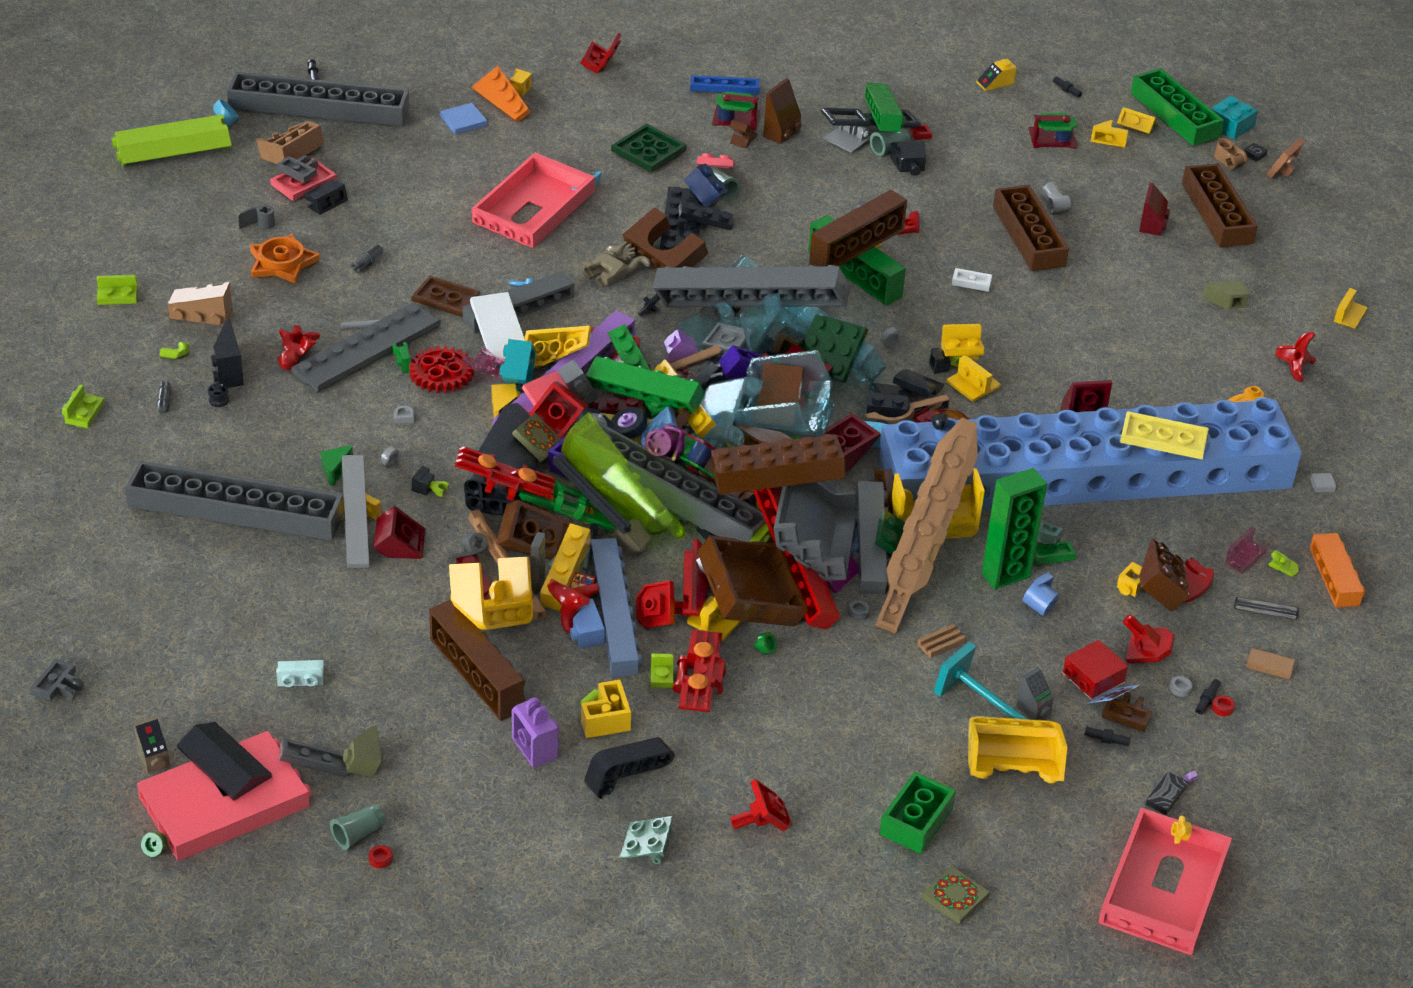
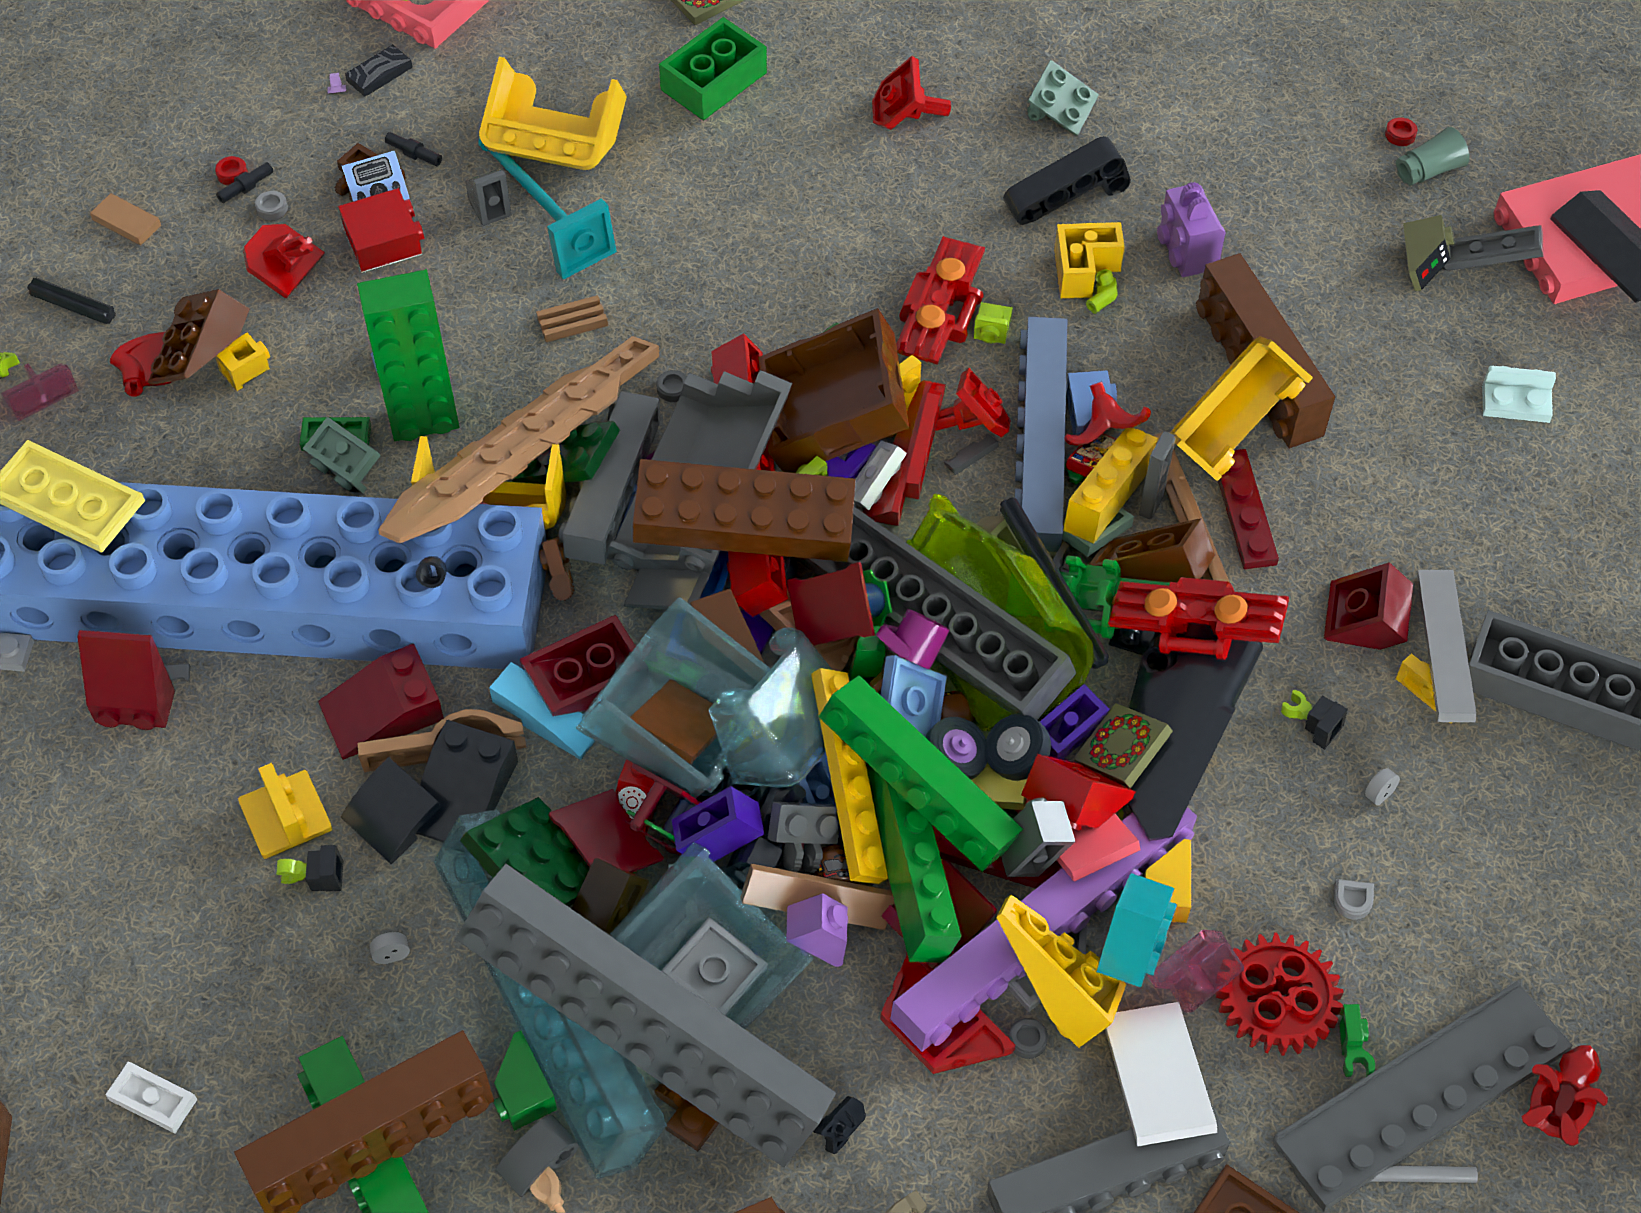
camera: 165 degrees left, 15 degrees up
green slope [320,445,353,486] -> none
dark grey panel [443,532,487,557] -> none
yellow bracket [941,324,984,360] -> none

